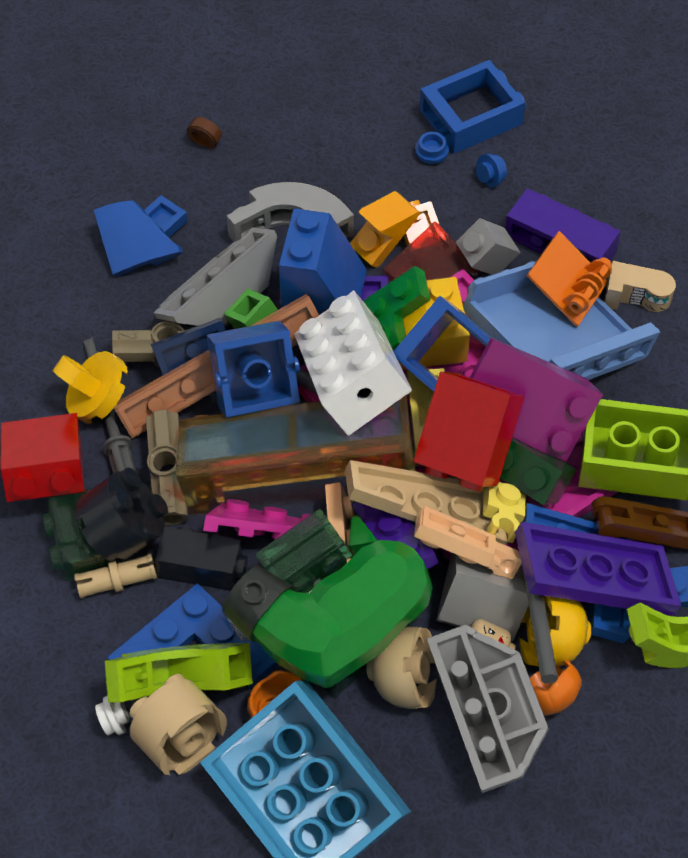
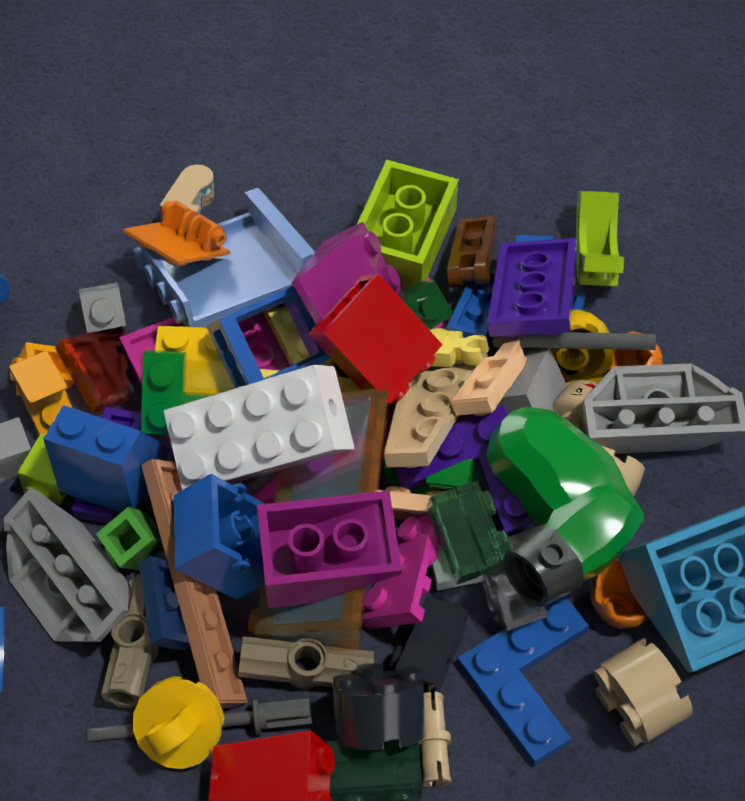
camera: 80 degrees left, 0 degrees up
white plate [95,695,130,735] -> none
lime arch [105,643,253,703] -> none
dark purple brick [505,188,620,263] -> none
none -> magenta slope [257,490,402,608]

